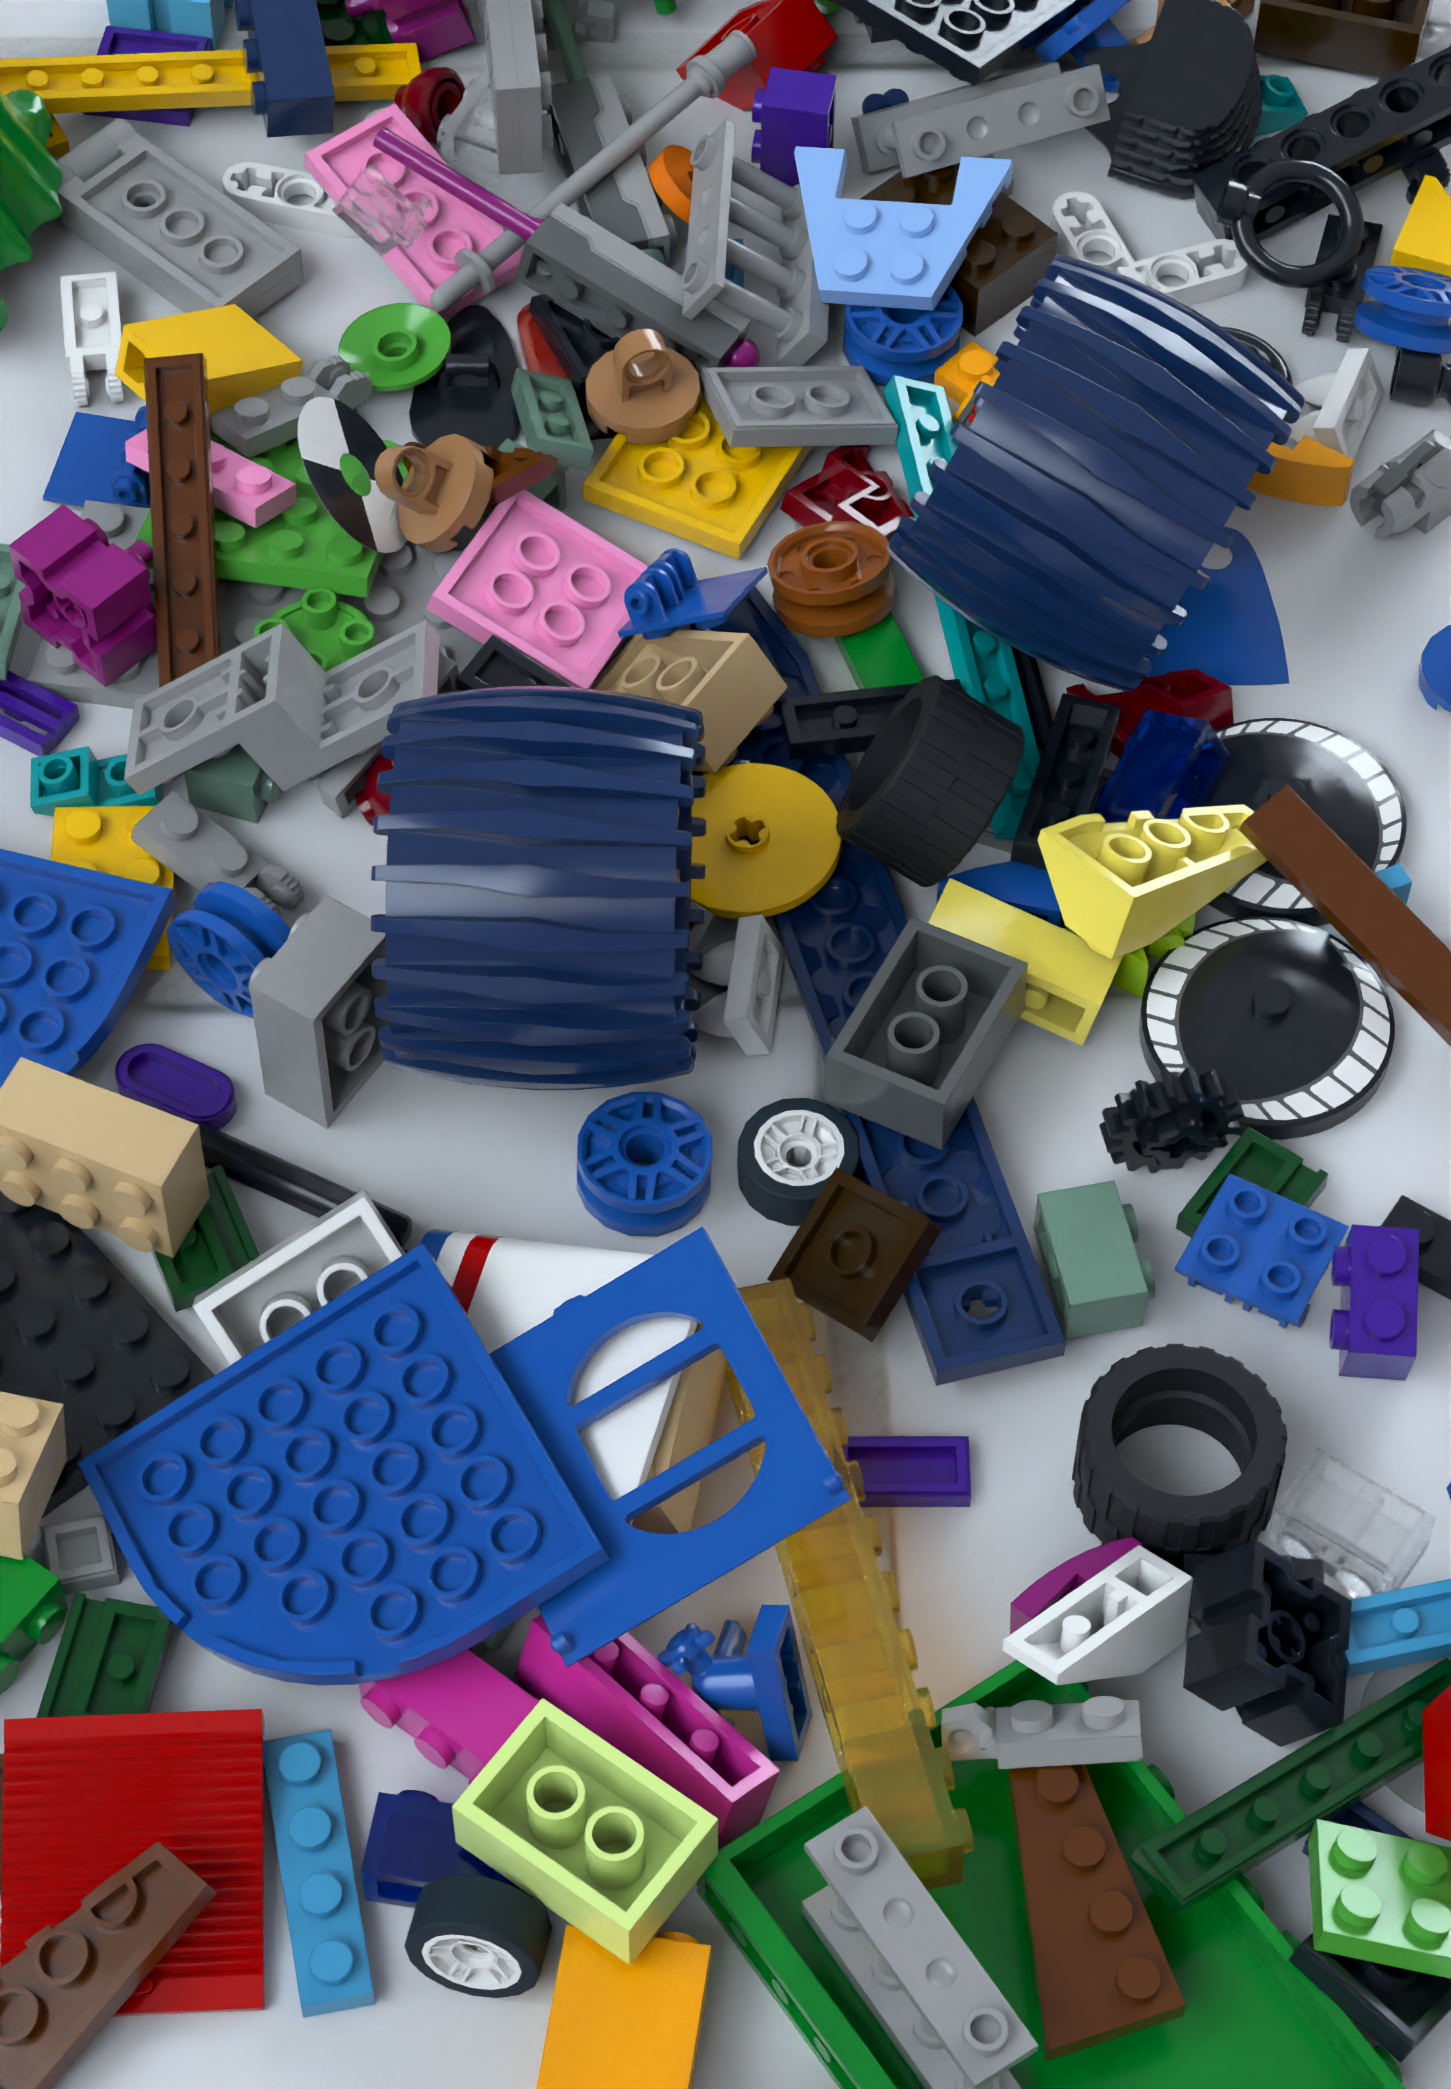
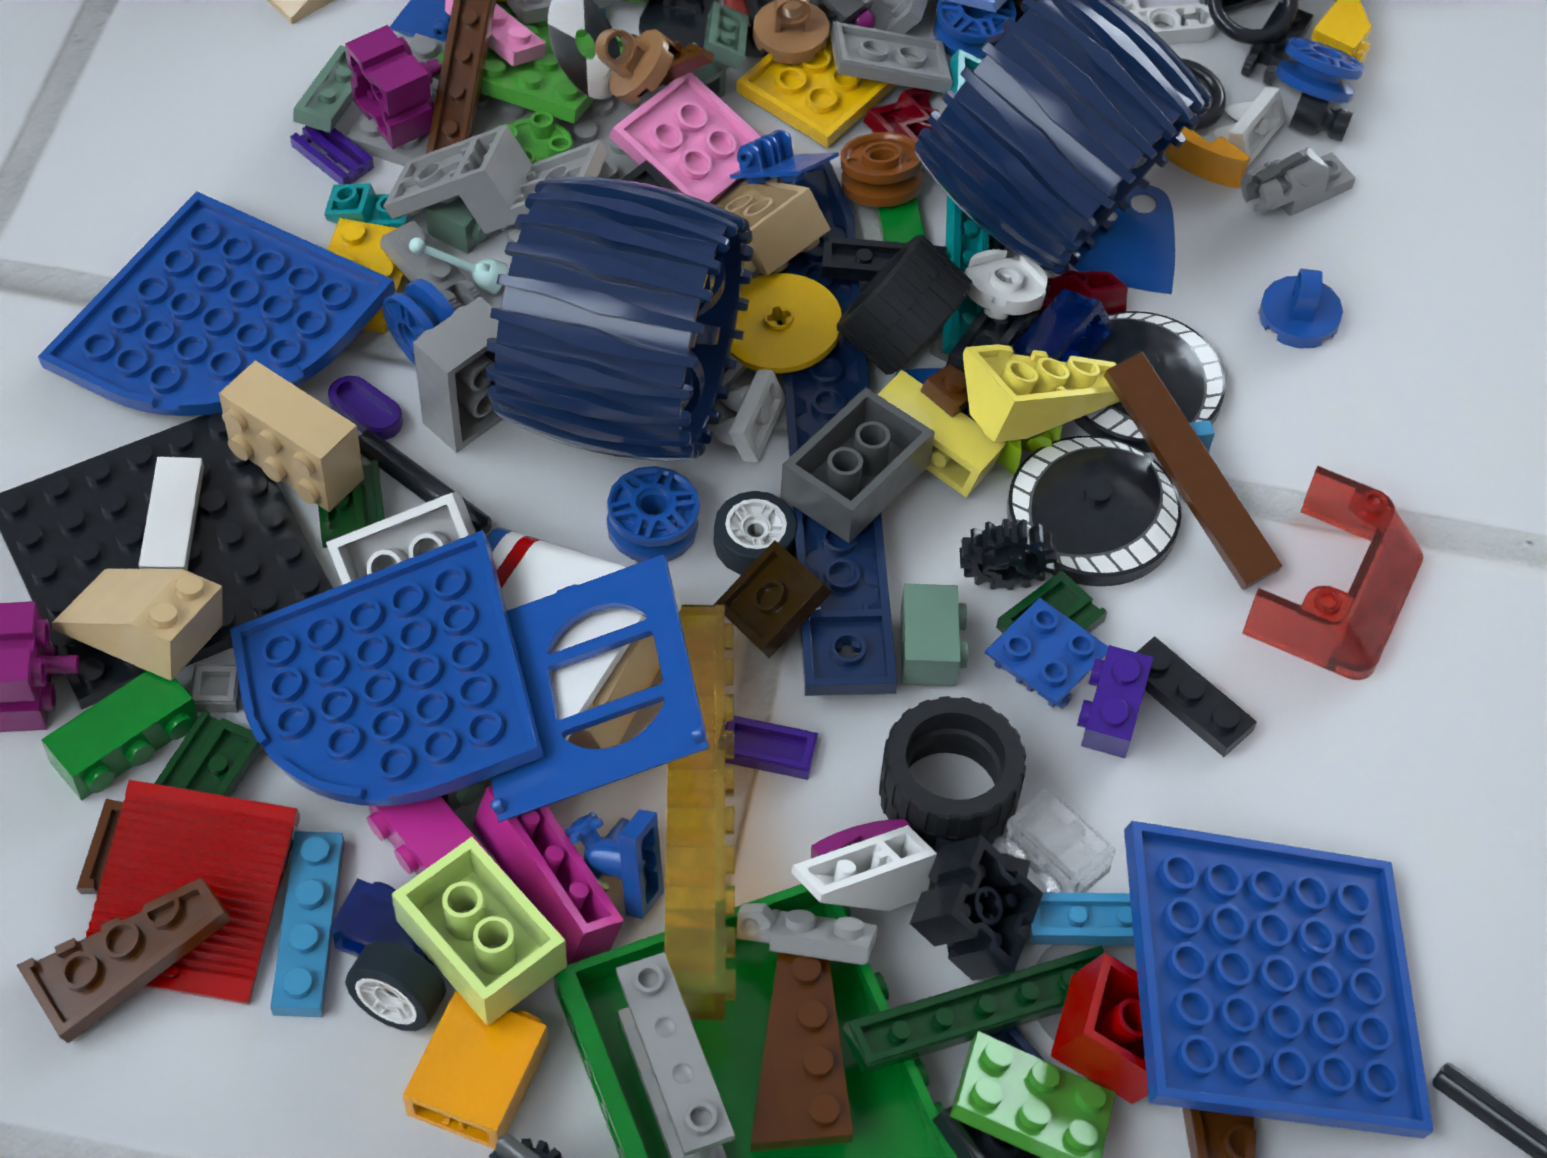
camera: 10 degrees right, 0 degrees up
none -> light aqua hinge [409,237,507,294]
none -> reddish brown plate [920,363,969,418]
none -> white plate [965,250,1047,320]

